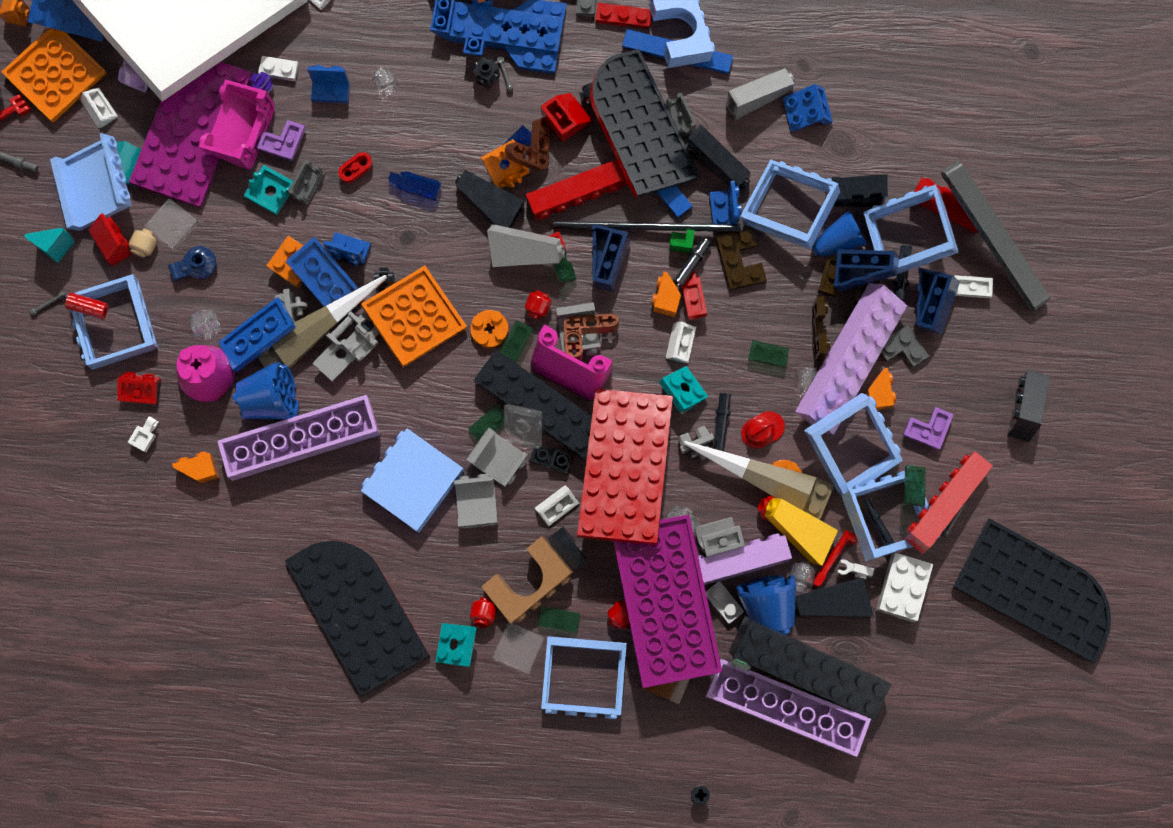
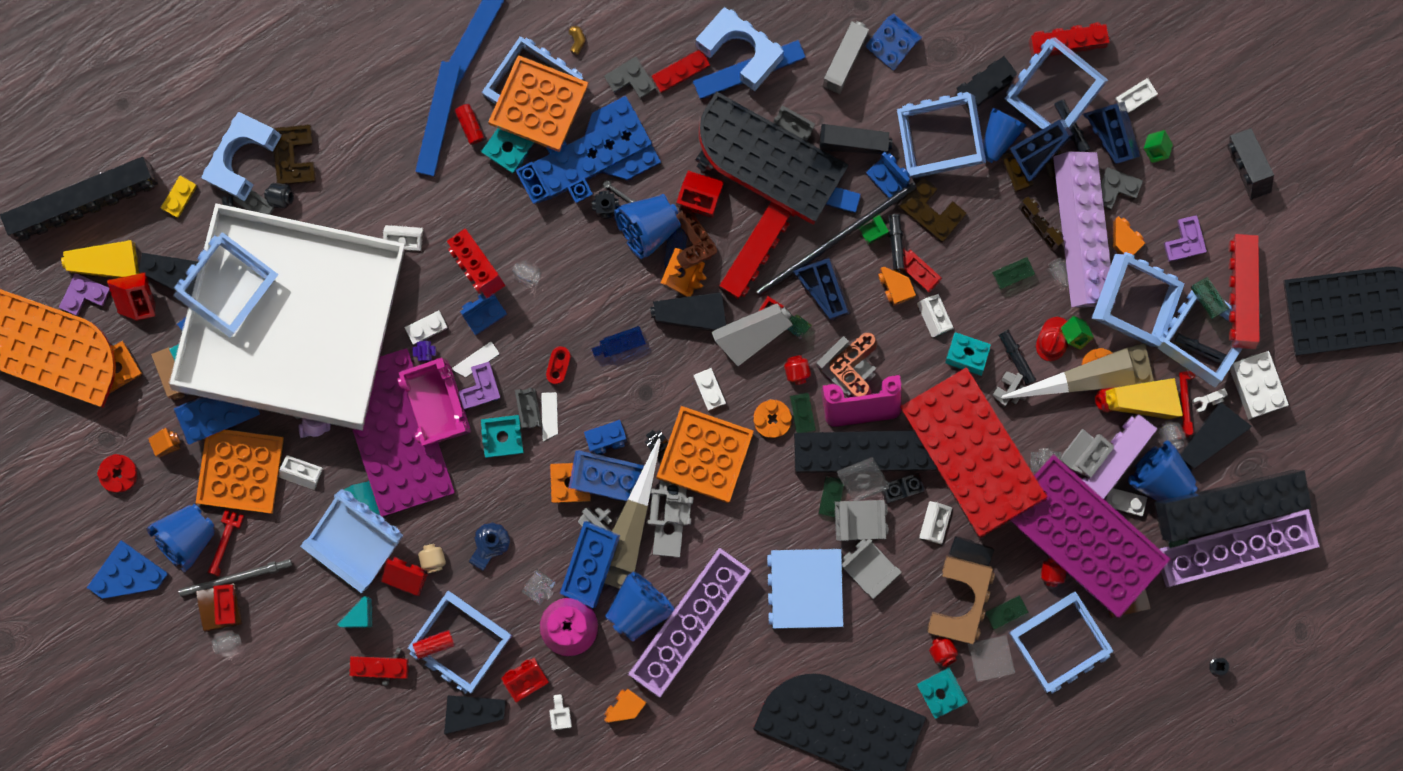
camera: 35 degrees left, 5 degrees up
clear tile [145,198,199,250] -> none
dark grey beam [941,161,1050,311] -> none
none -> red plate [350,656,409,678]
none -> black wing [444,695,506,734]
none -> red brick [447,228,506,298]
none -> white sticker [452,342,499,377]
none -> white sticker [542,392,558,441]
none -> blue cone [614,194,681,259]
none -> white plate [694,368,726,411]
none -> green panel [1061,316,1094,350]
none -> green panel [1144,130,1173,163]

